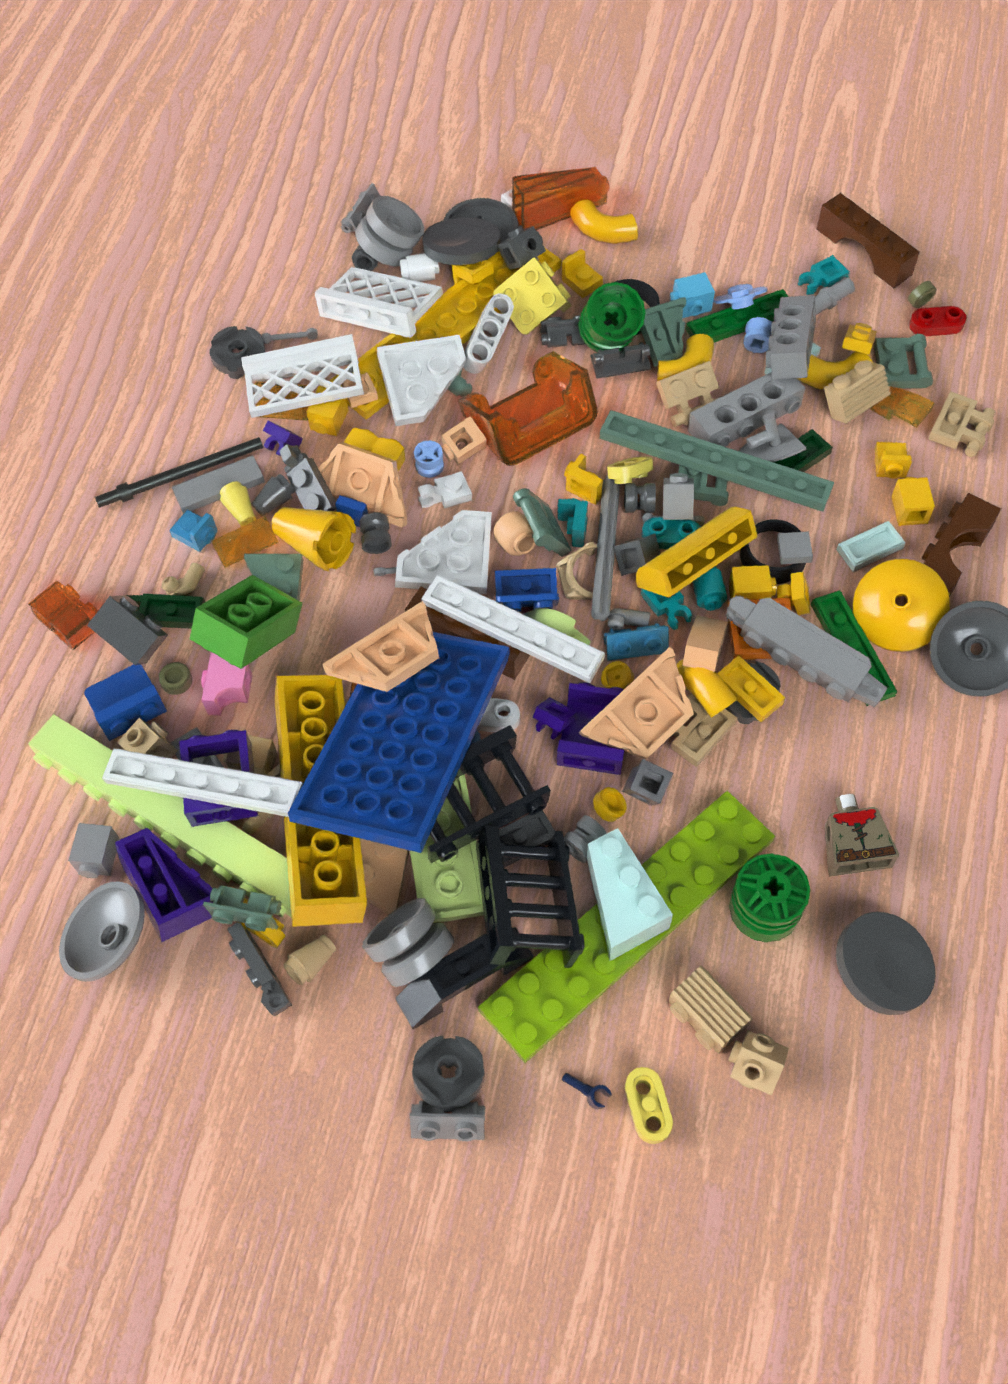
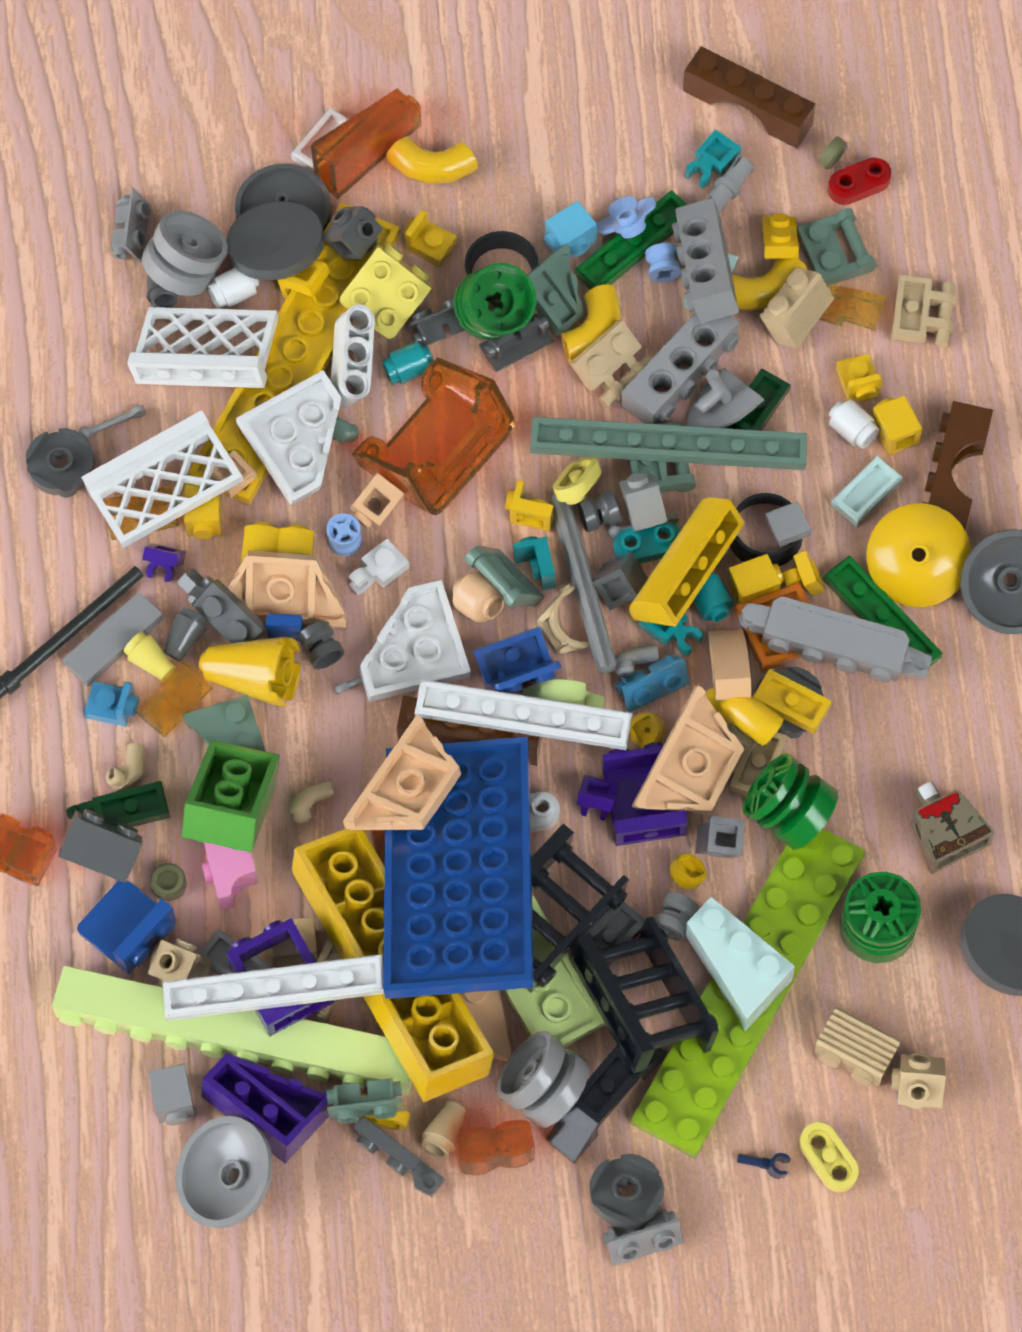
camera: 20 degrees left, 5 degrees up
none -> tan arm [290,780,335,824]
none -> teal brick [381,341,434,385]
none -> clear orange brick [457,1120,535,1175]
none -> green wheel [743,753,838,850]
none -> white brick [829,399,880,449]

